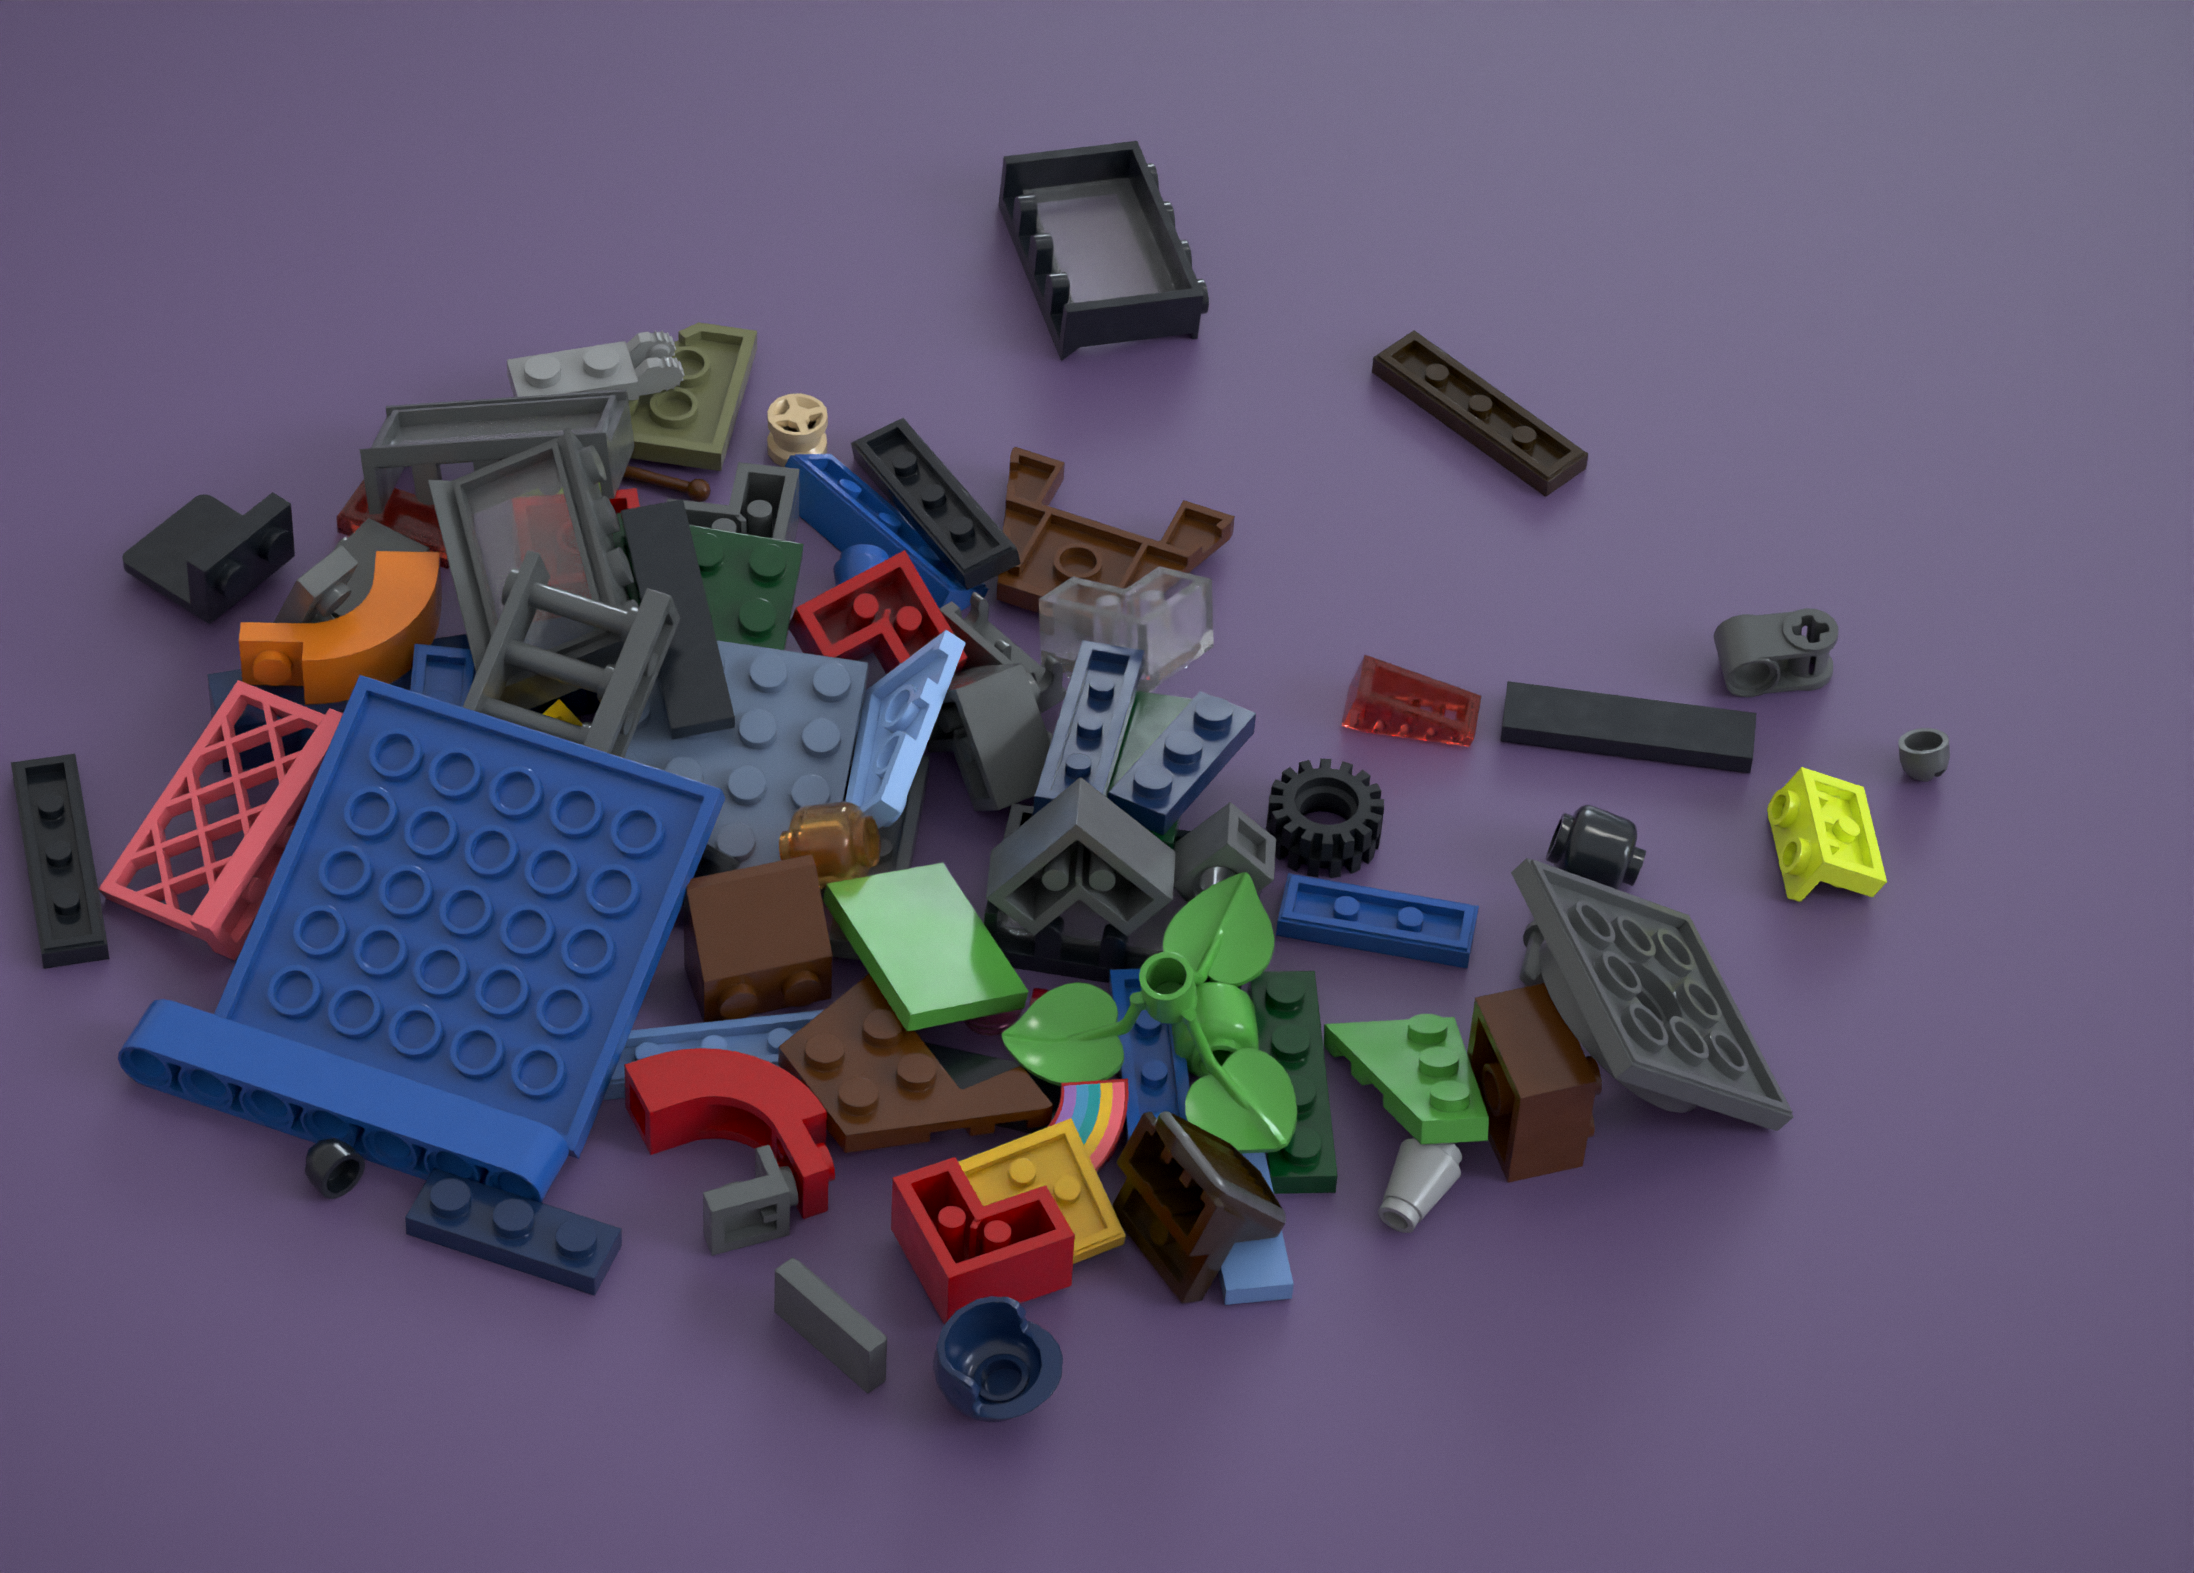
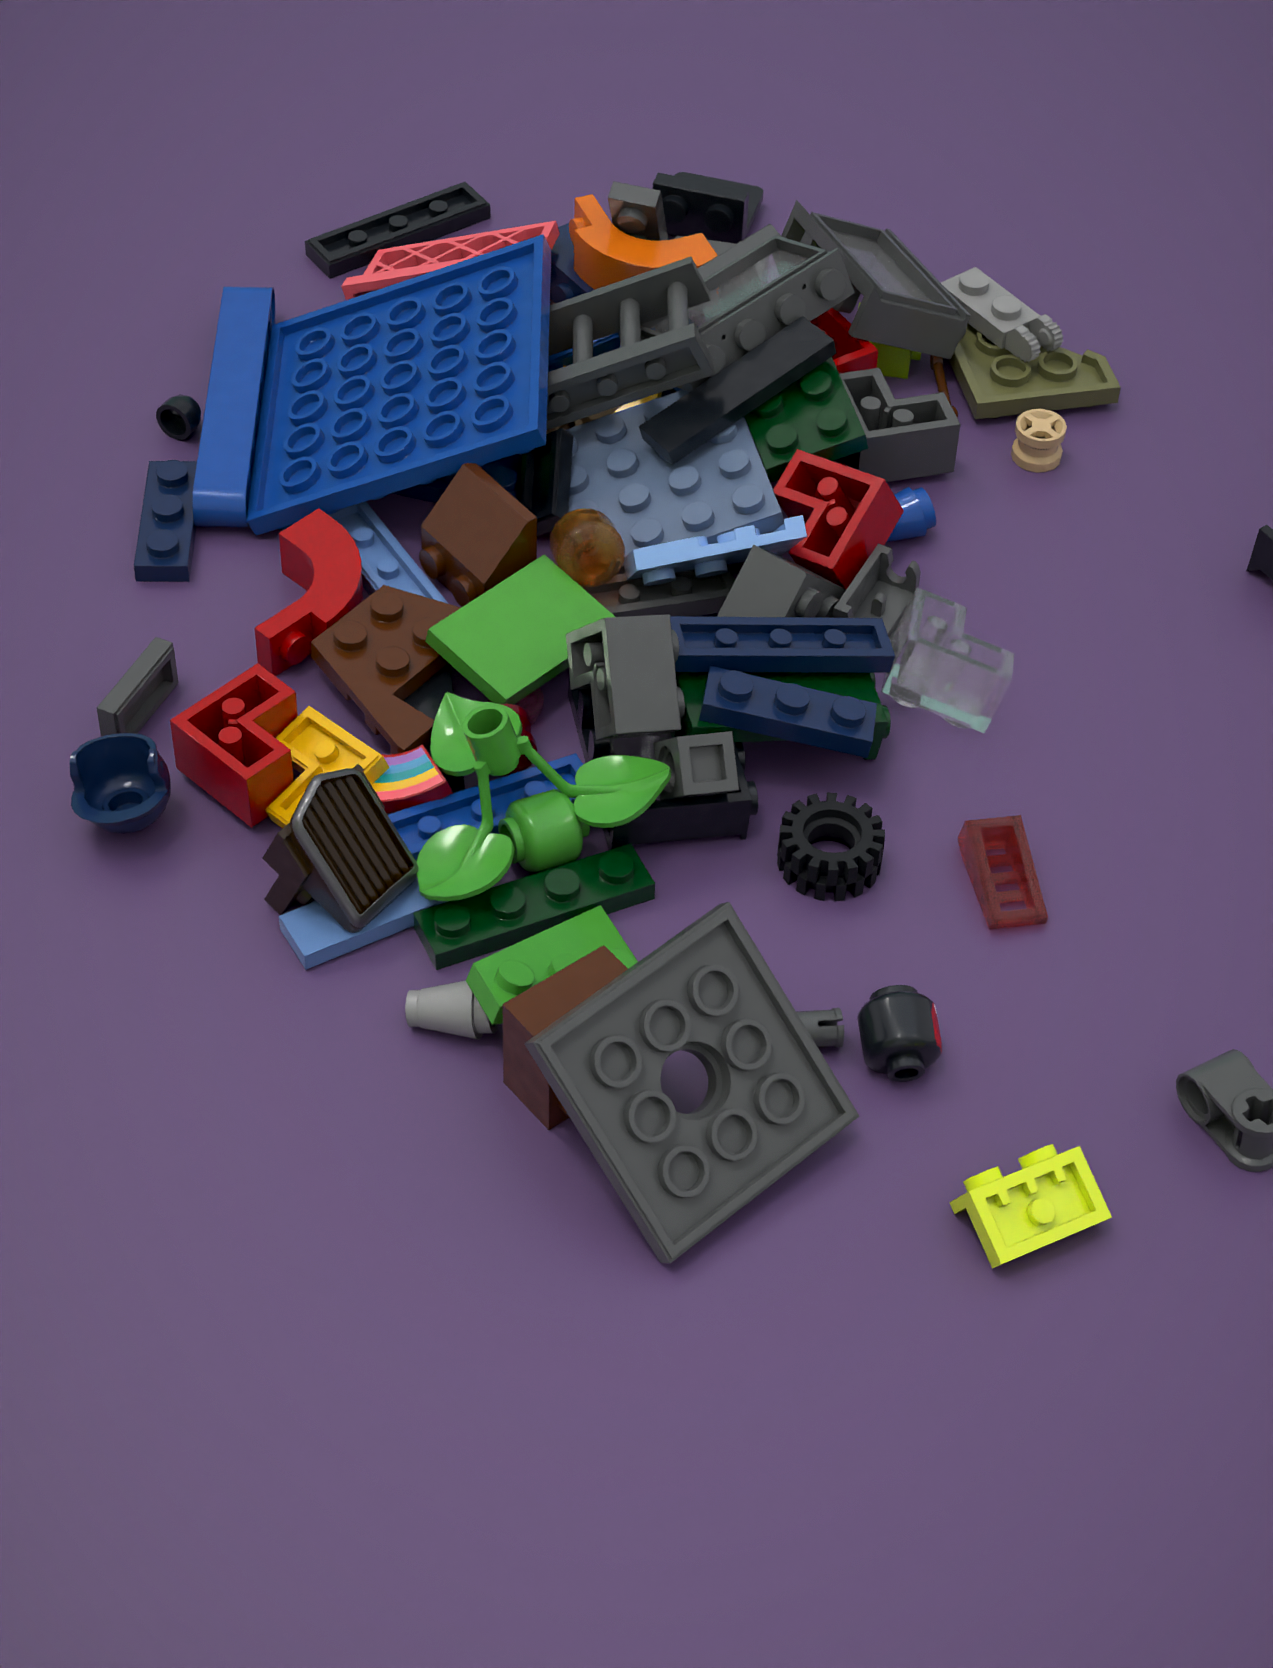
camera: 70 degrees right, 0 degrees up
dark grey bracket [703,1145,798,1256] -> none
blue slope [785,454,989,611] -> none
black tile [851,418,1021,590] -> none
reddish brown wing [996,446,1235,636] -> none
blue tile [1276,873,1479,968] -> none
black tile [1500,681,1757,773] -> none
dark grey hinge [1898,728,1950,782] -> none

